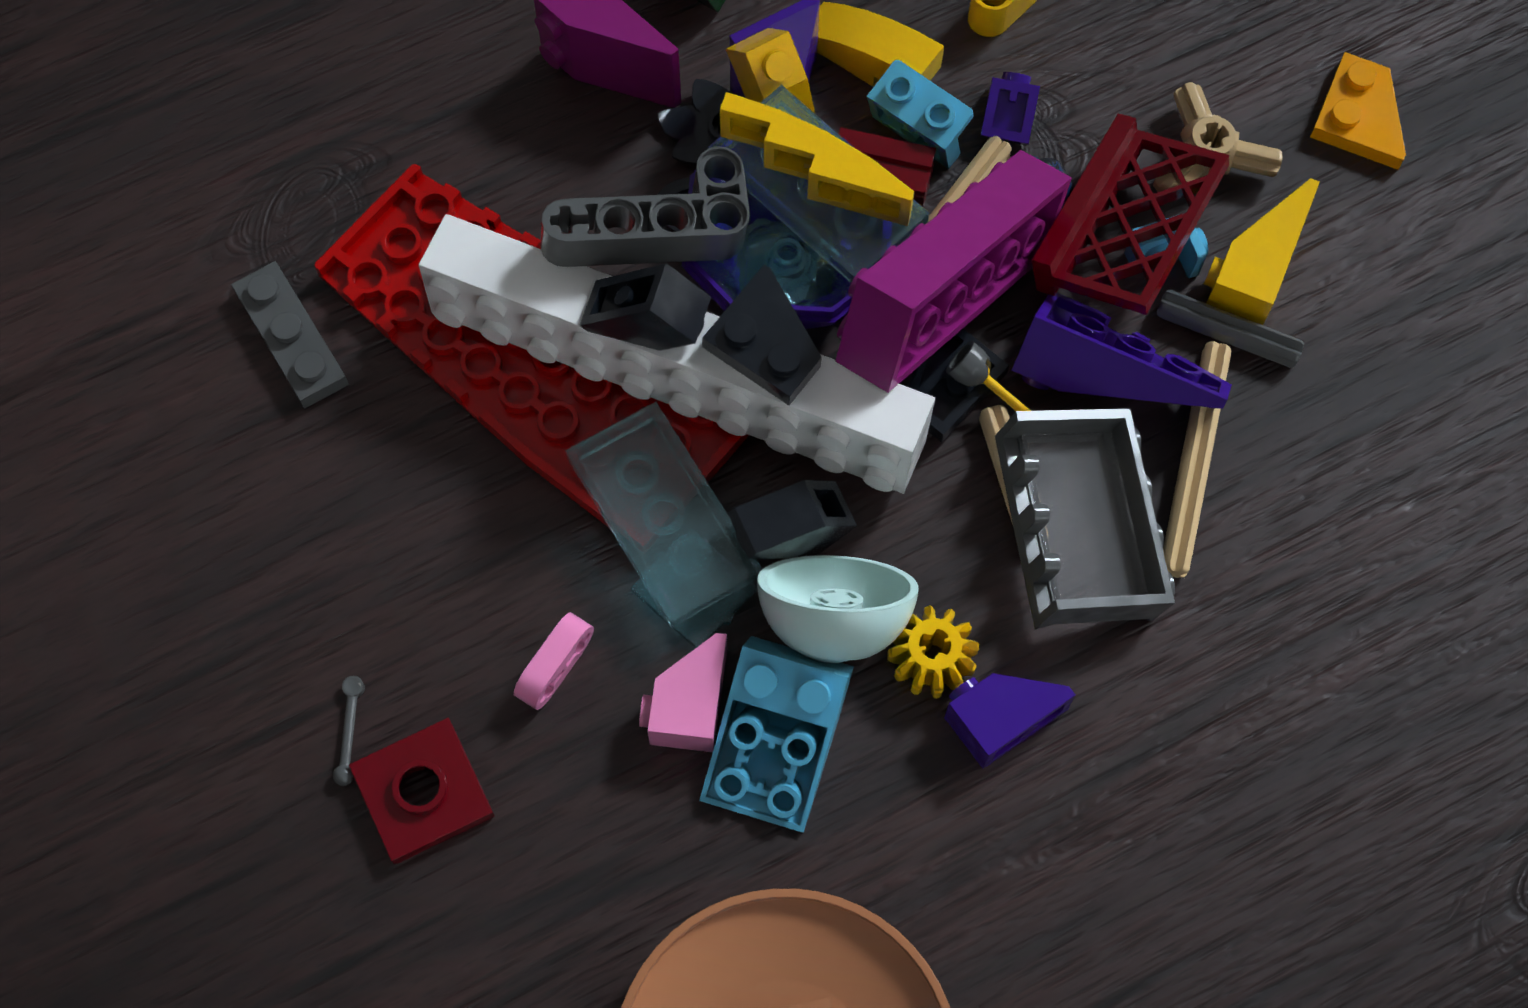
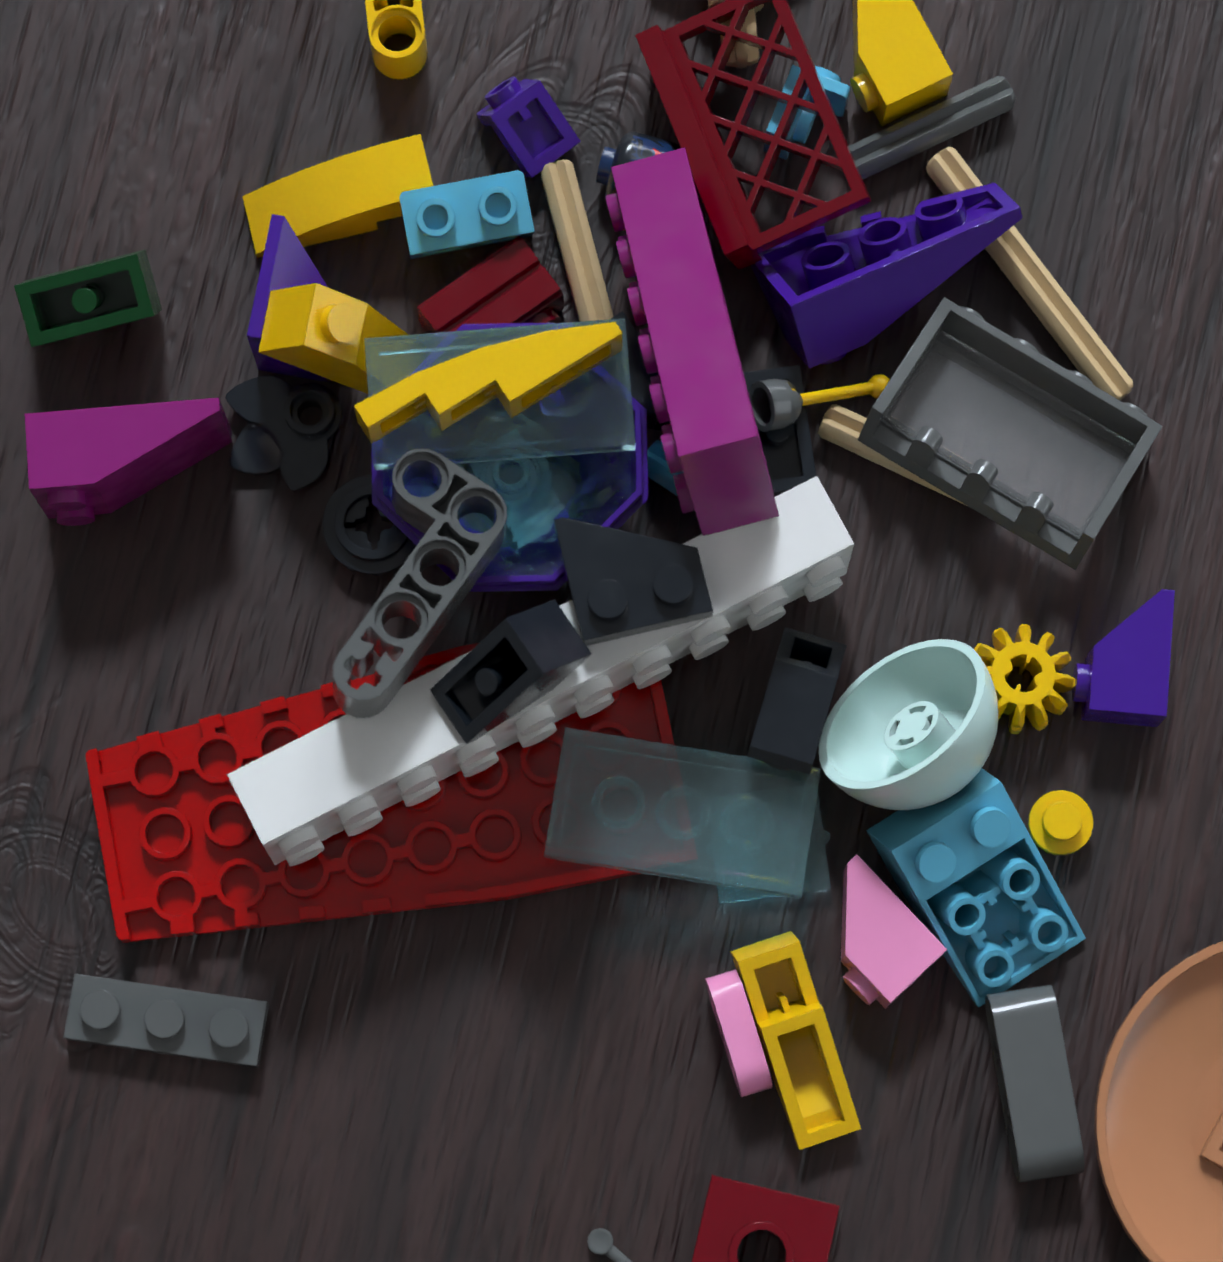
camera: 50 degrees left, 10 degrees up
none -> yellow slope [730,931,861,1150]
none -> dark grey beam [985,985,1084,1183]
none -> yellow plate [1028,790,1093,855]

